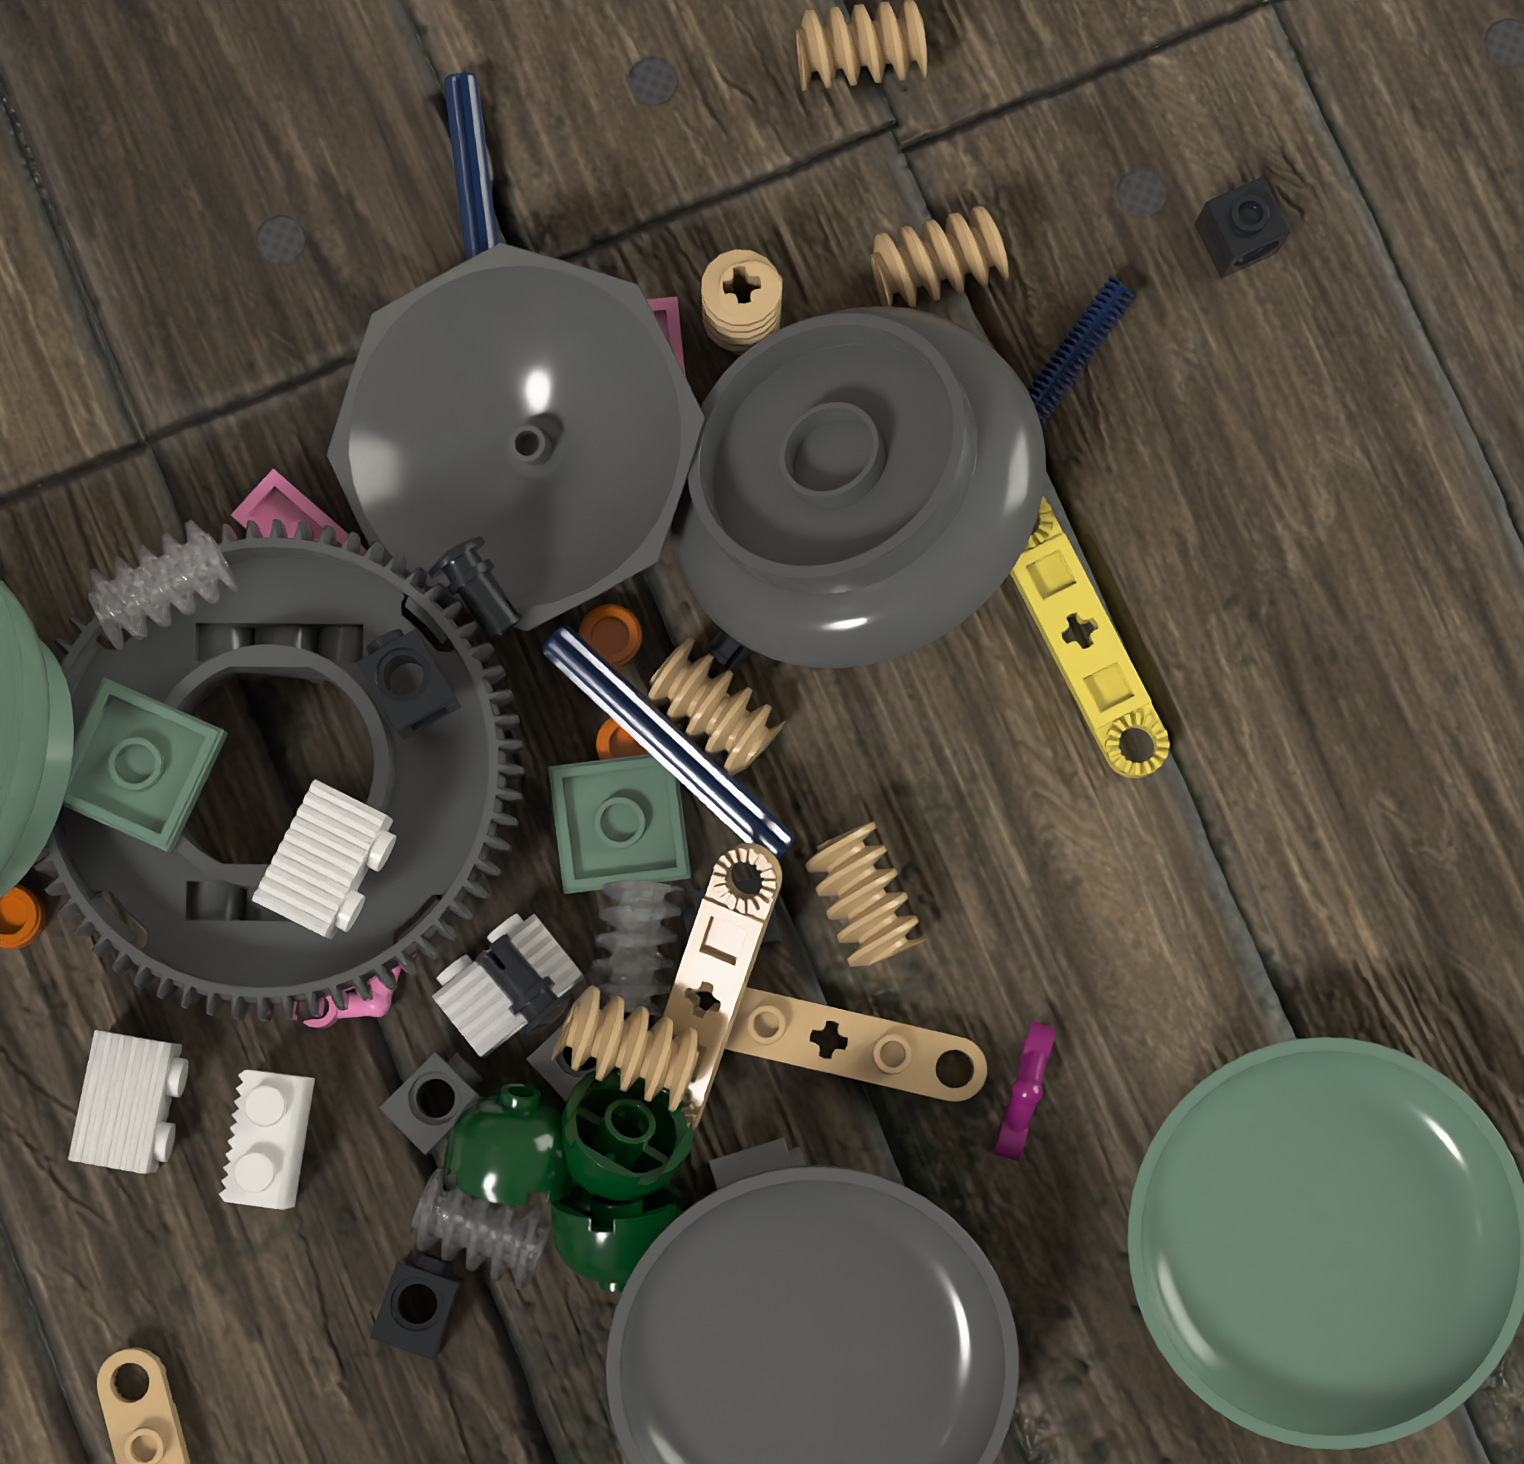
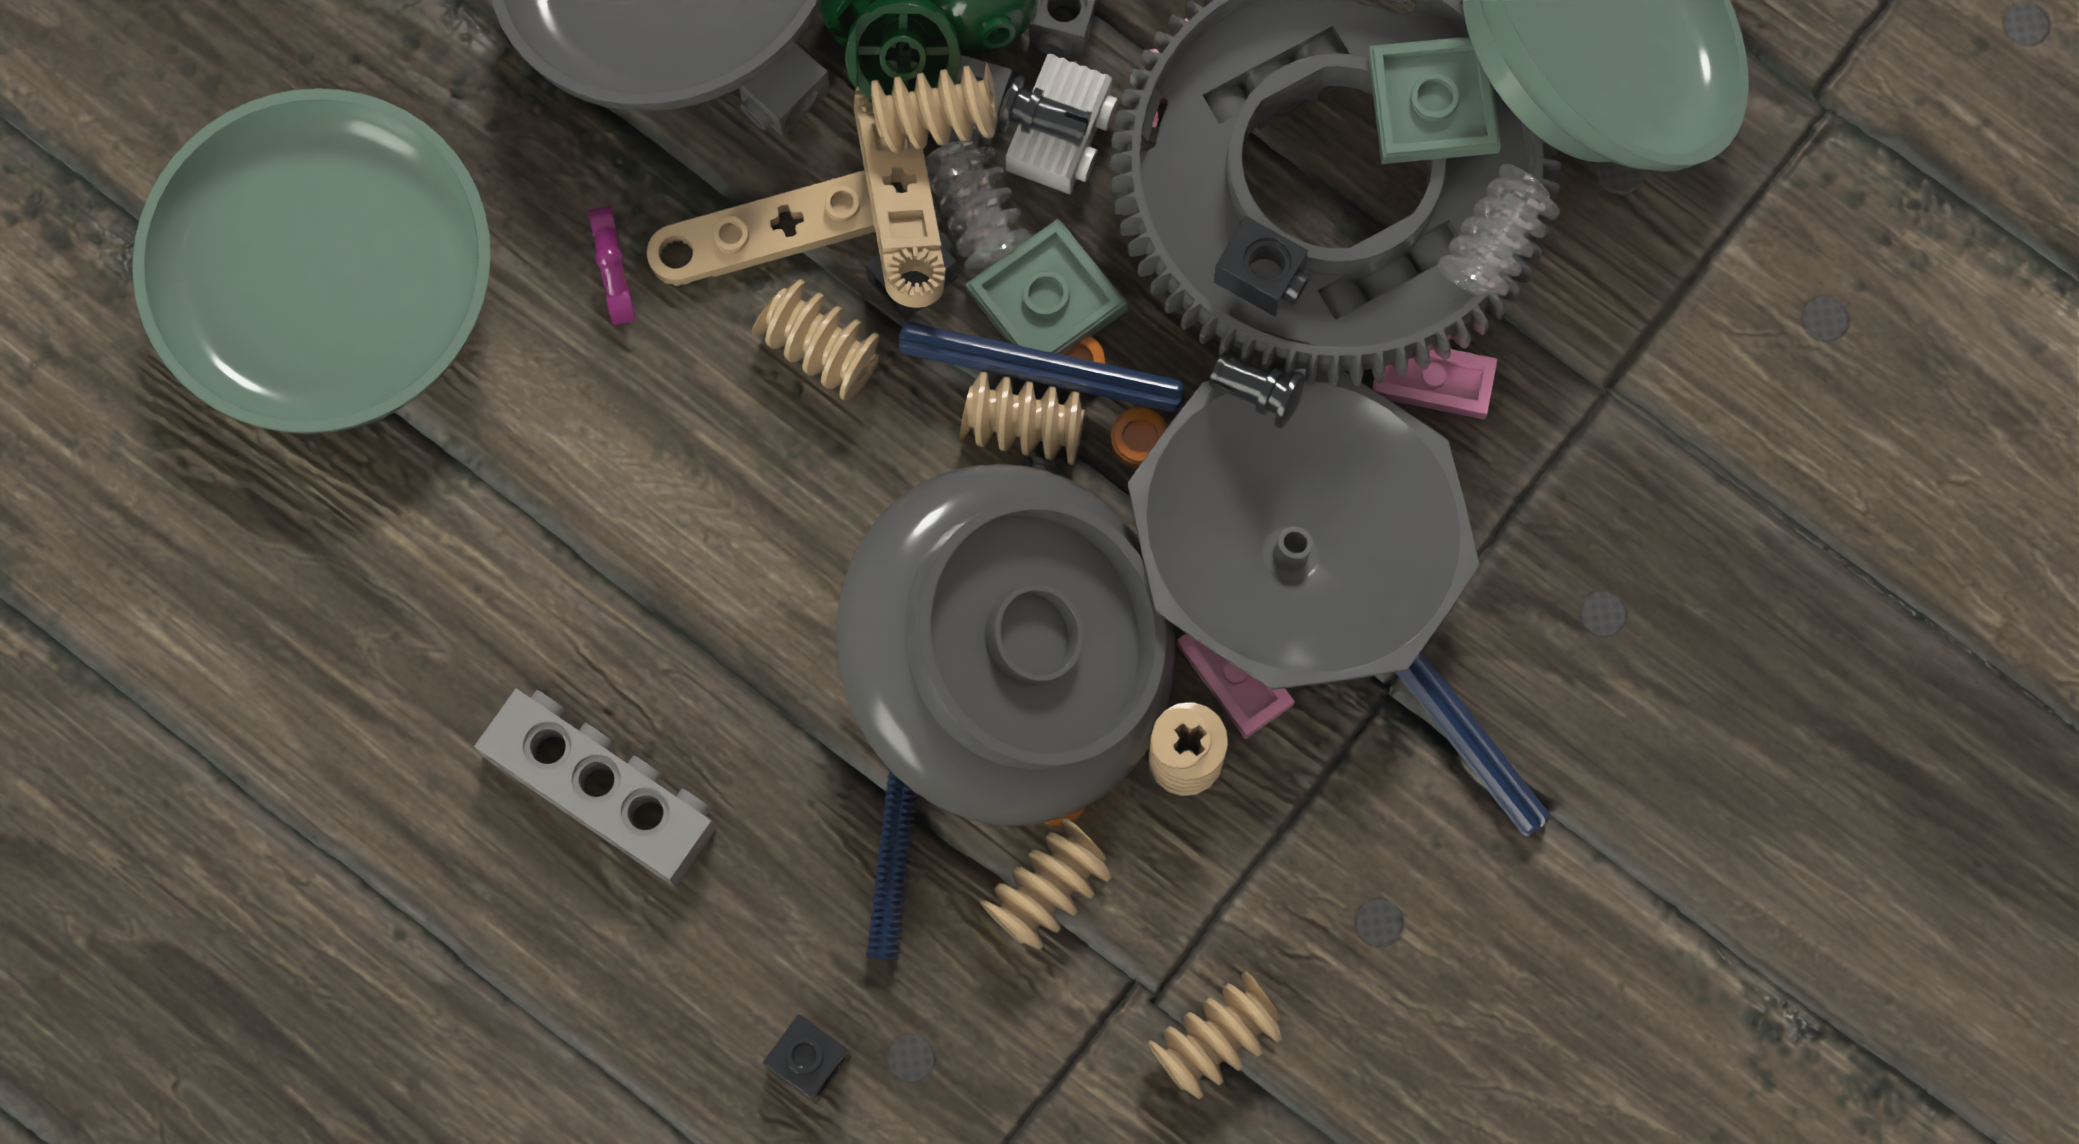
camera: 155 degrees right, 5 degrees down
white brick [252,779,396,939] -> none
light yellow piece [1010,496,1170,778] -> none
none -> light grey brick [474,688,716,888]

